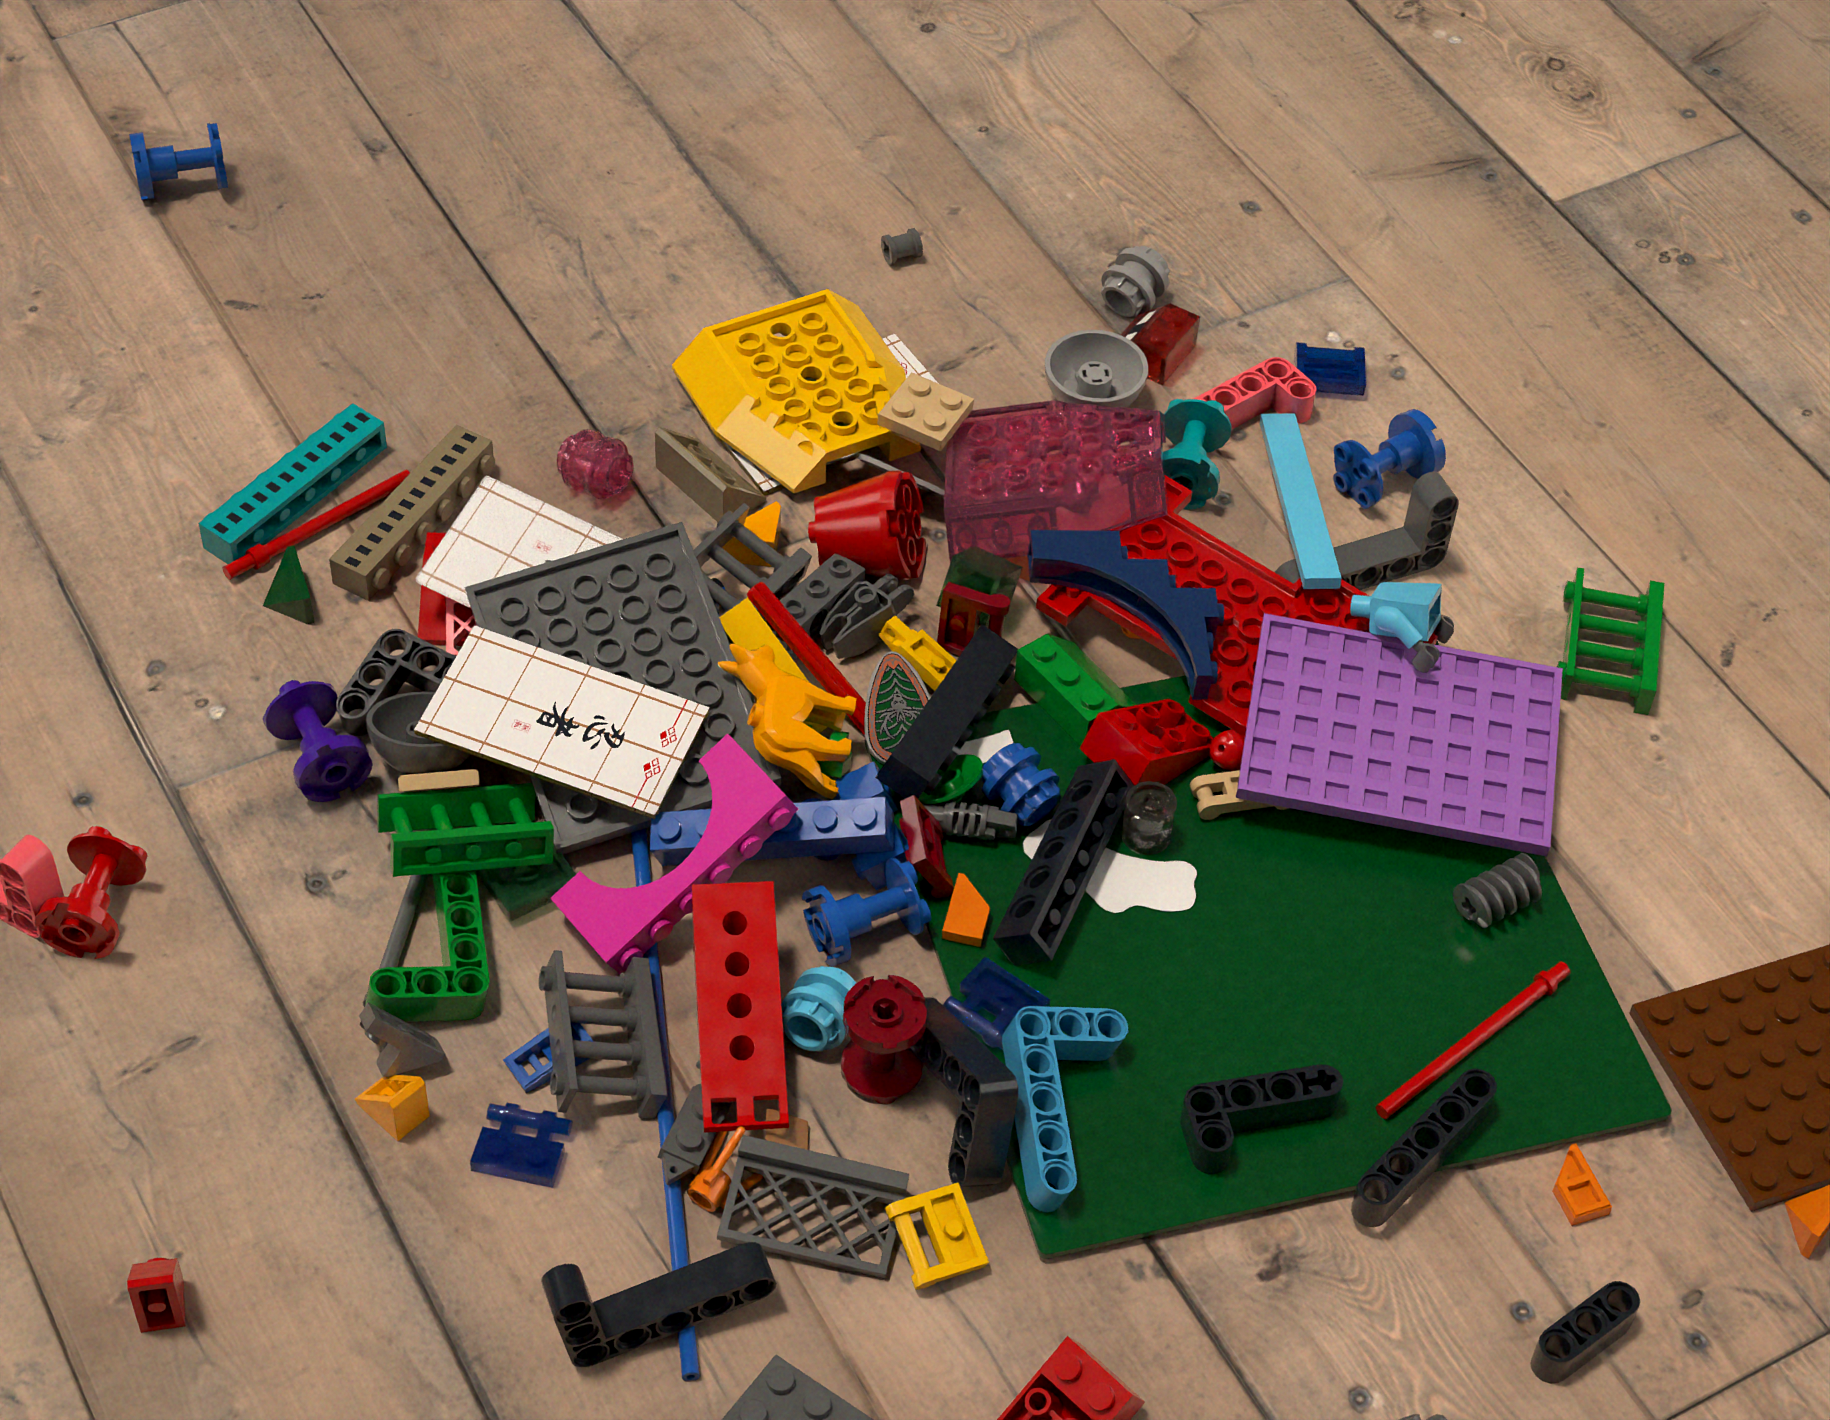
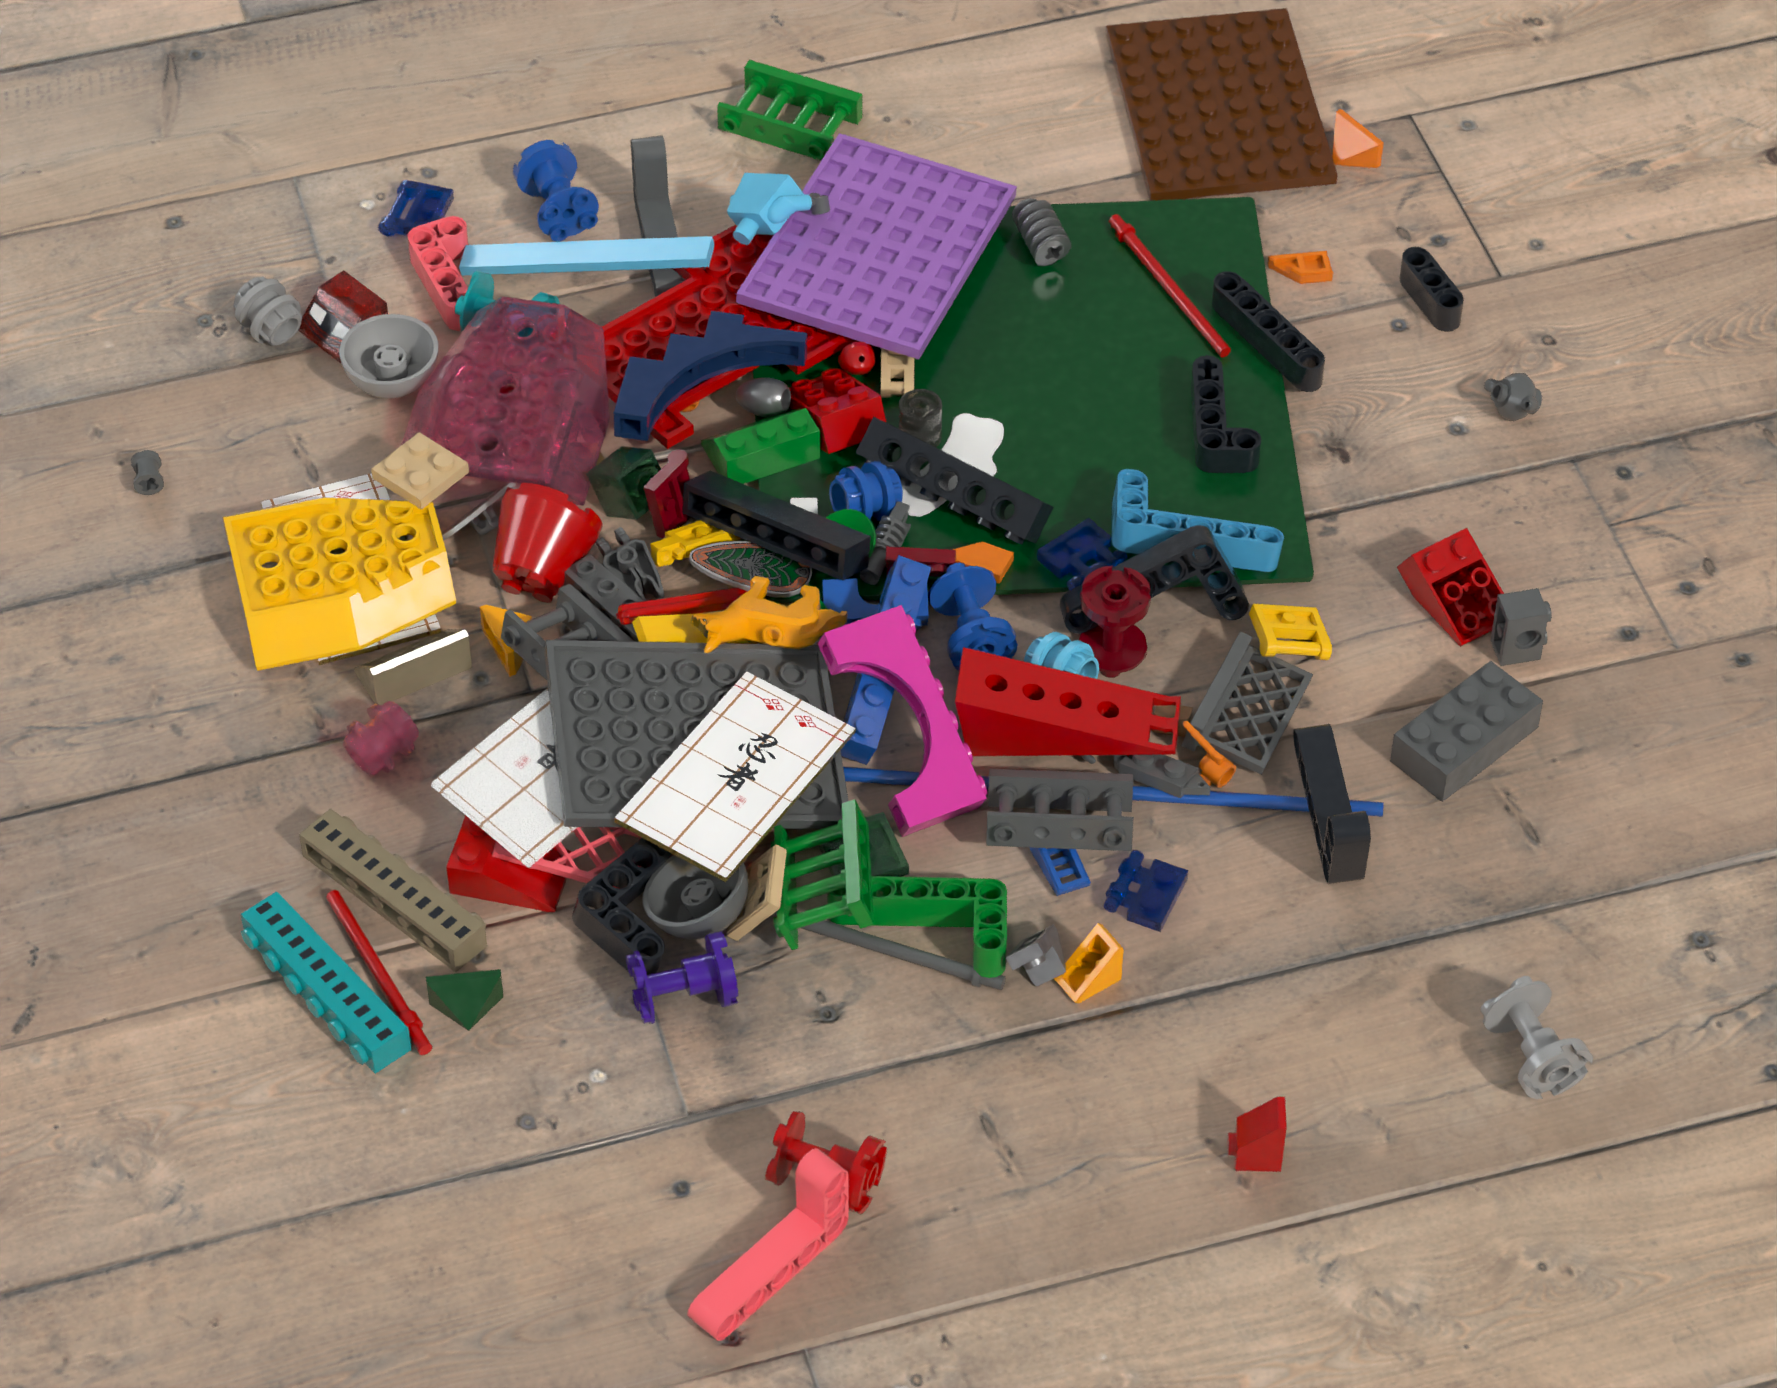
camera: 75 degrees left, 0 degrees up
none -> flat silver animal [736,378,791,418]

